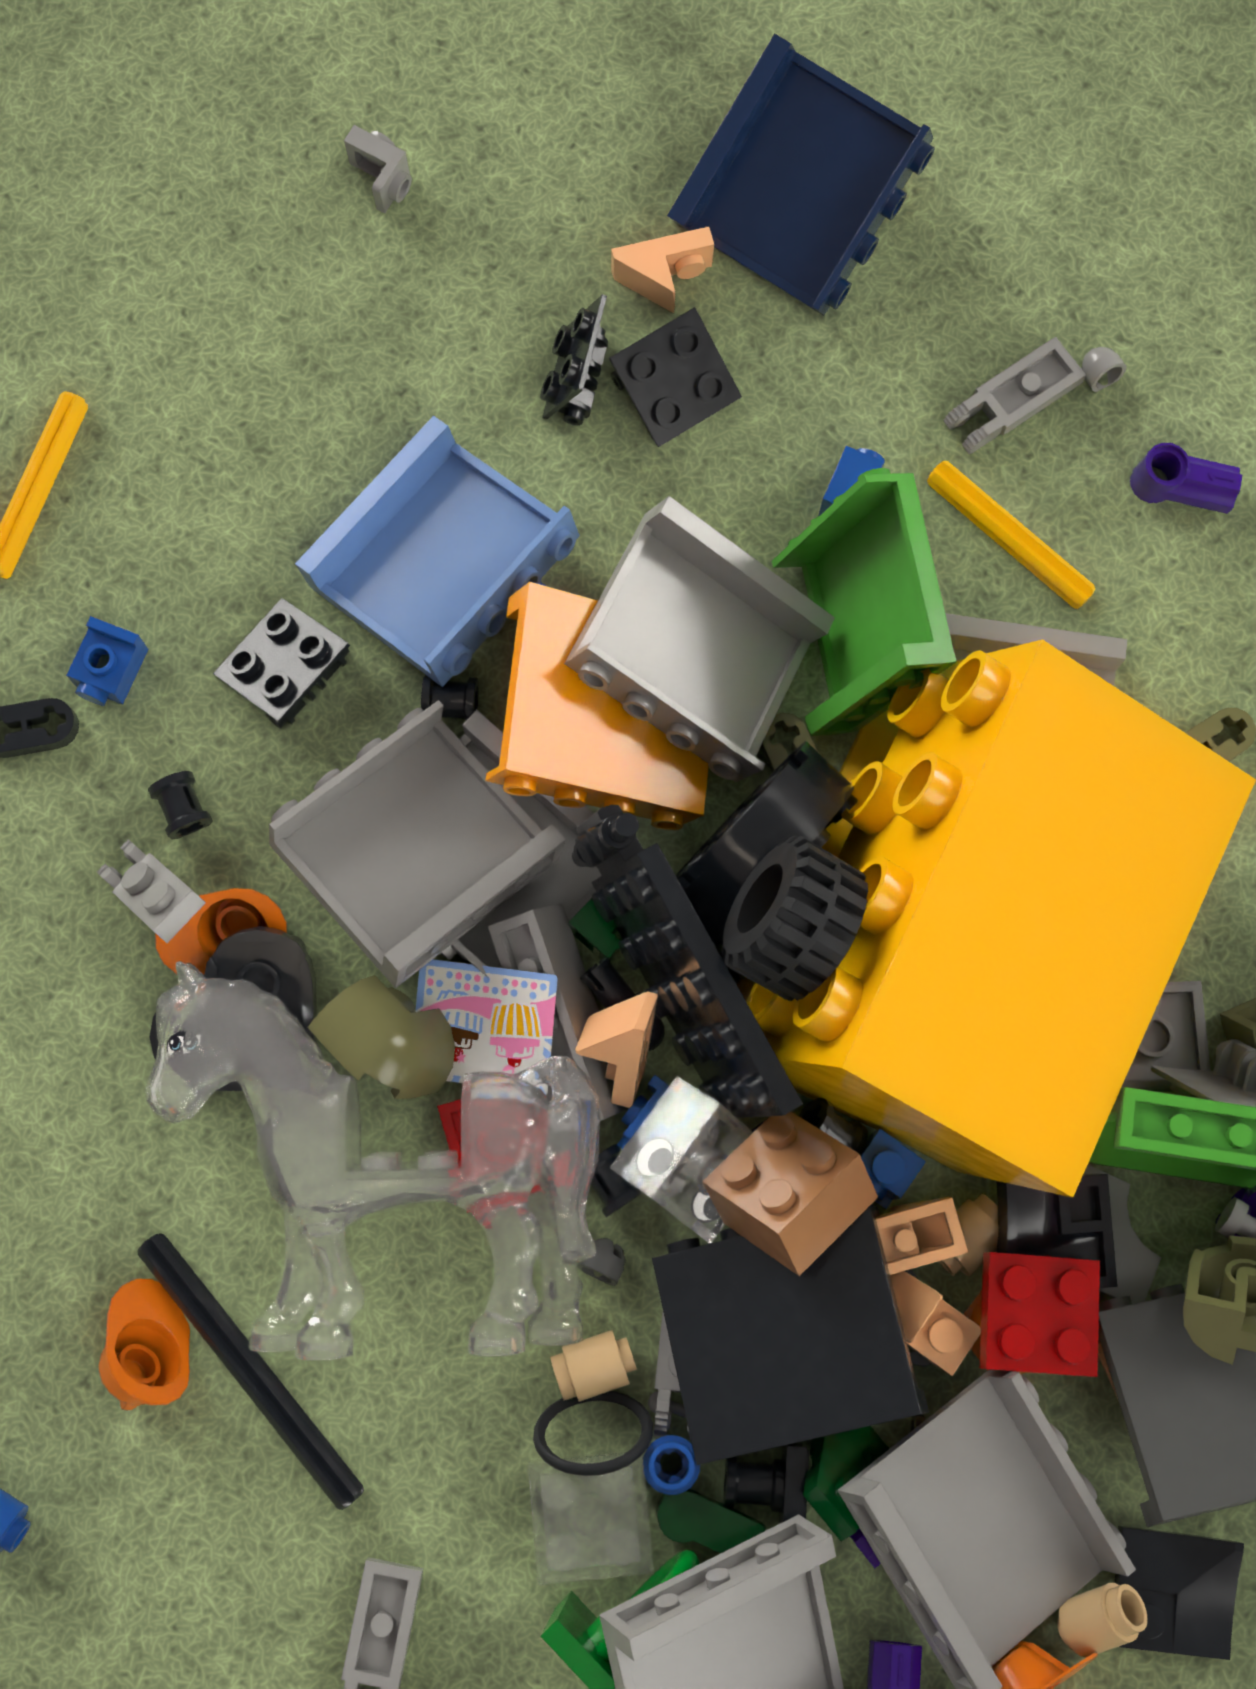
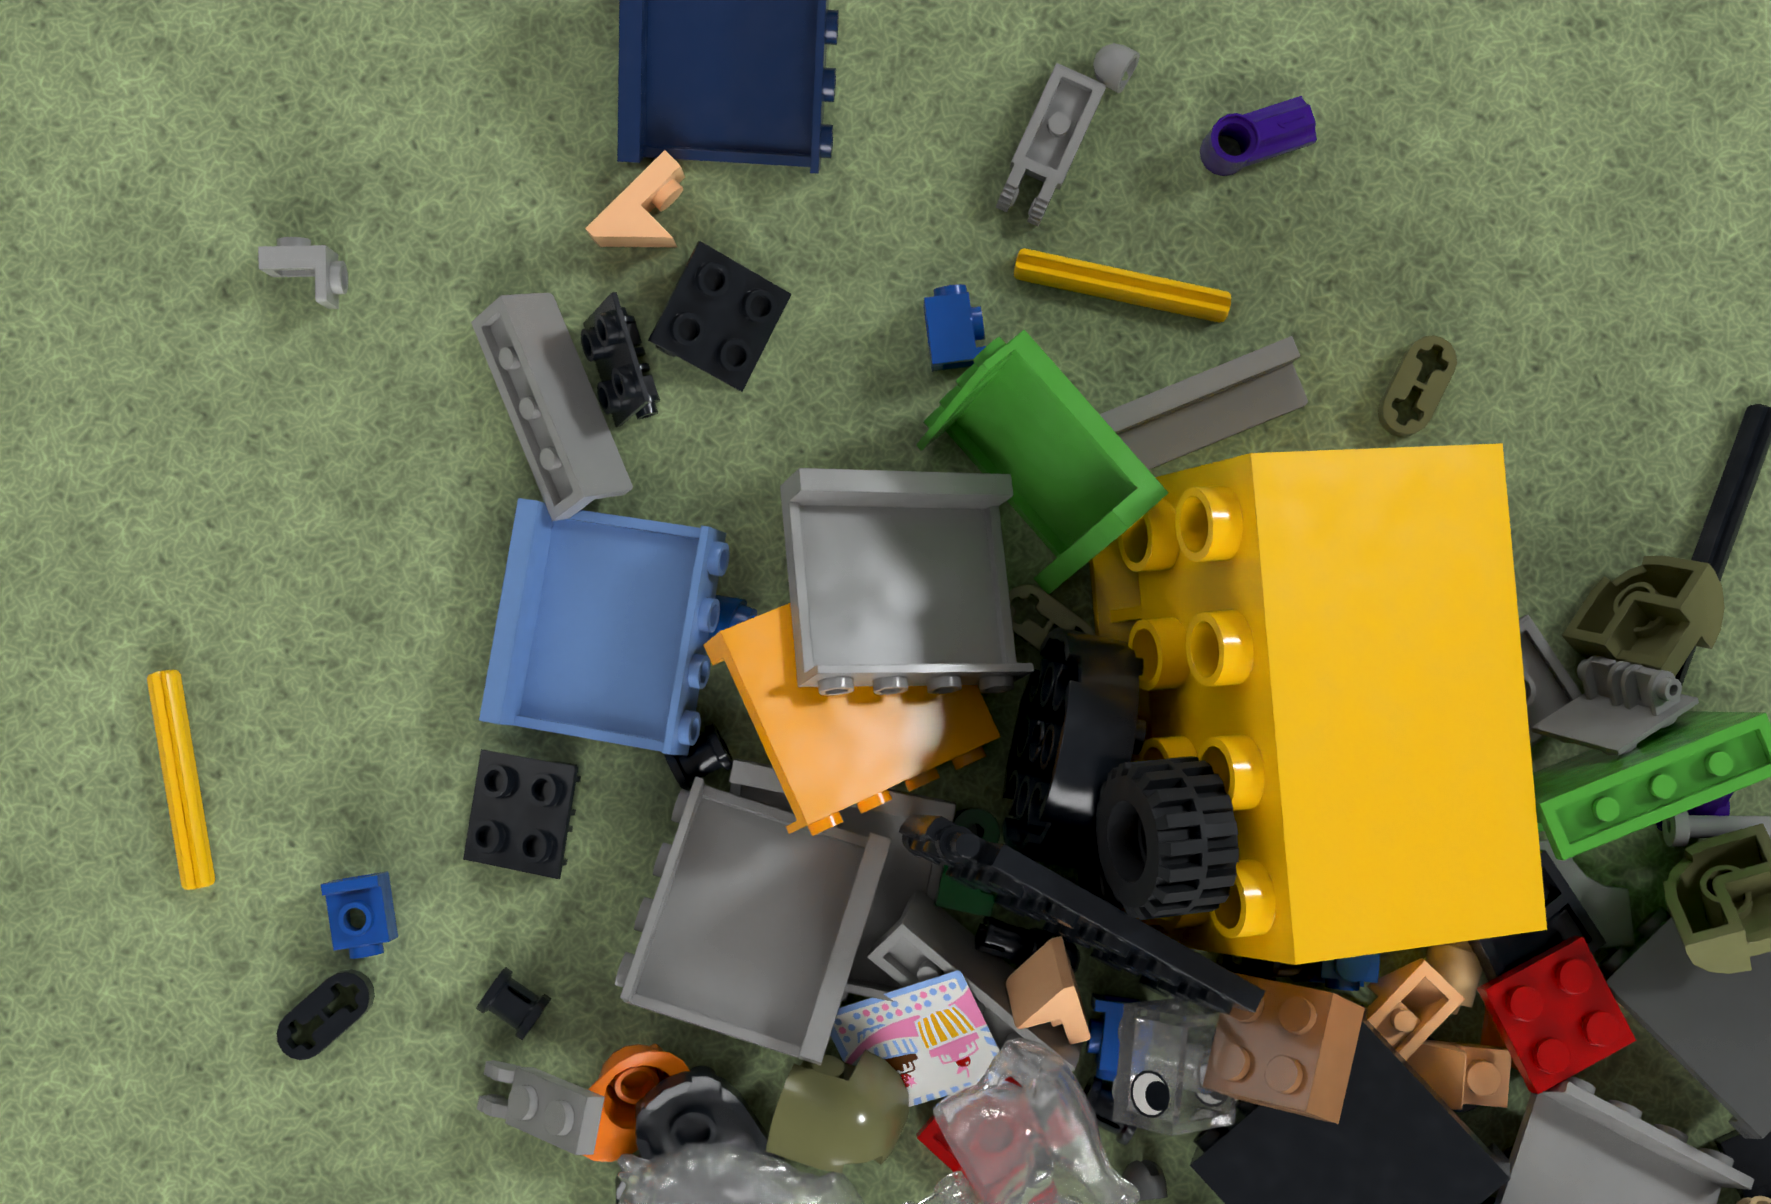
camera: 25 degrees left, 10 degrees up
none -> light grey panel [471,293,633,521]

